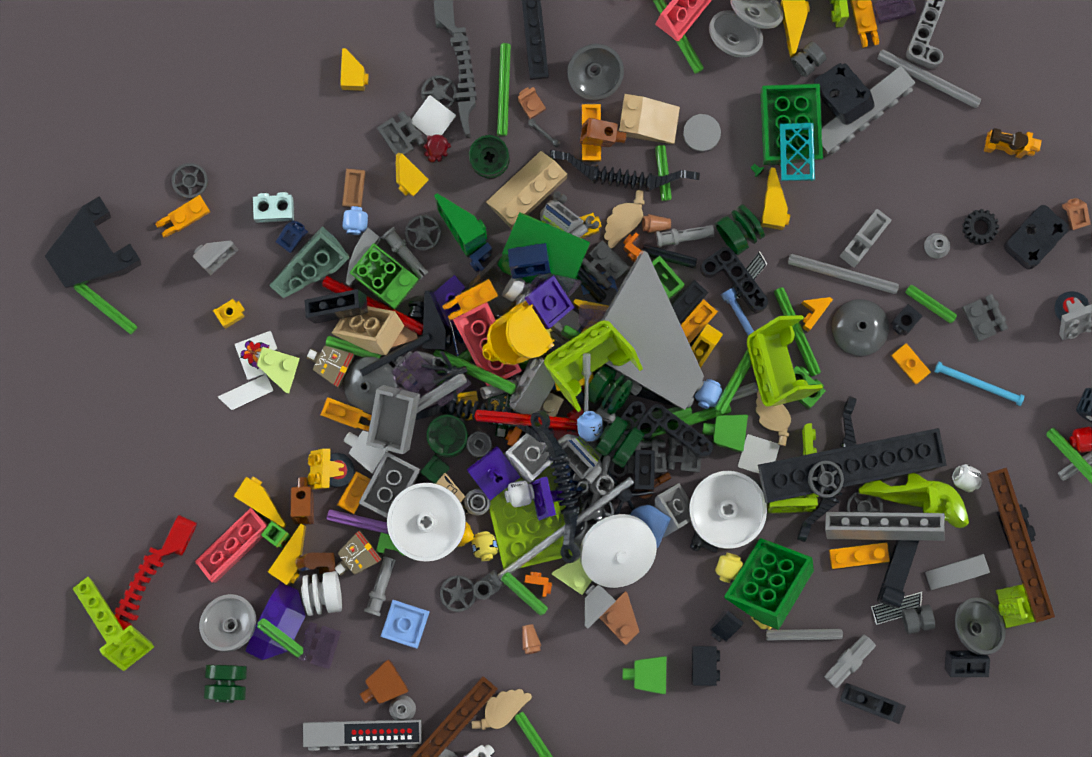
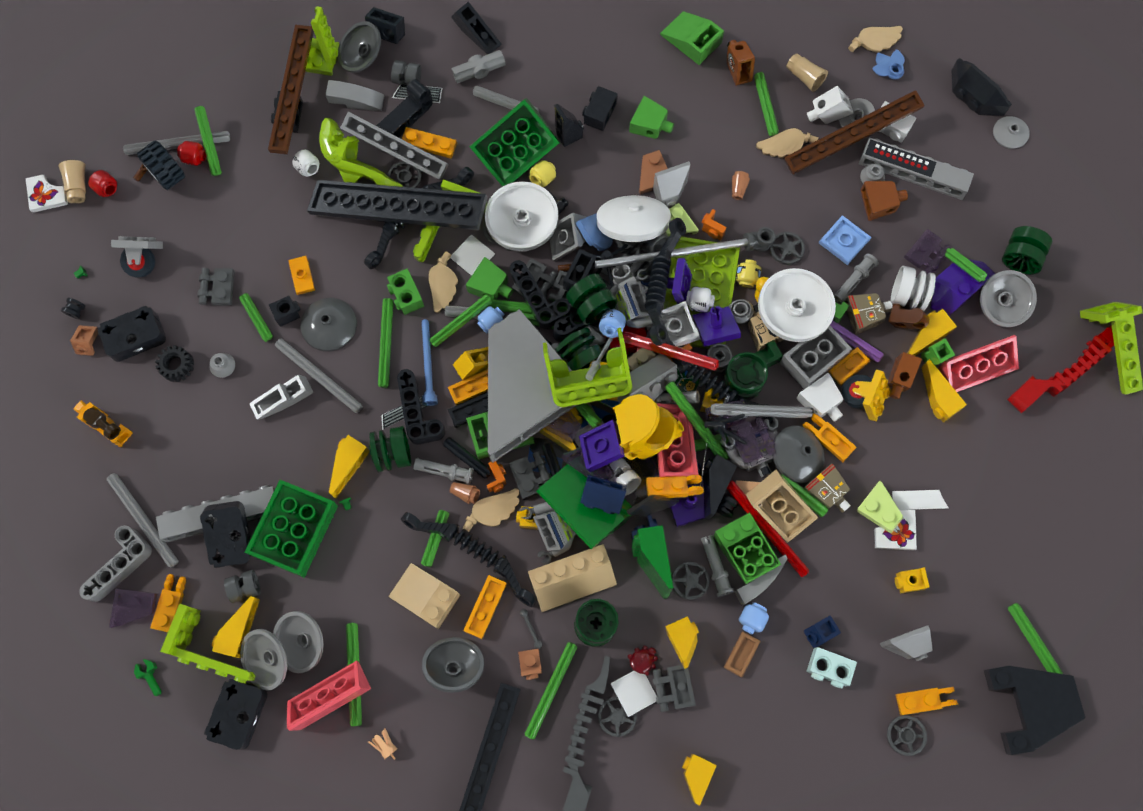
camera: 150 degrees left, 10 degrees down
sand green wedge [269,226,349,298] -> none
black brick [304,289,368,324] -> none
black bar [359,333,431,377] -> none
light grey piece [366,385,420,454] -> none
bright green axle [501,572,548,615] -> none
dark orange torso [580,118,626,147] -> none
light grey tile [683,114,721,152] -> none
lime windscreen [747,315,823,407] -> none
teal window [780,123,815,181] -> none
light orange slope [801,297,833,332] -> none
dark grey wheel [808,461,844,498] -> none
medium azure bar [934,361,1025,406] -> none

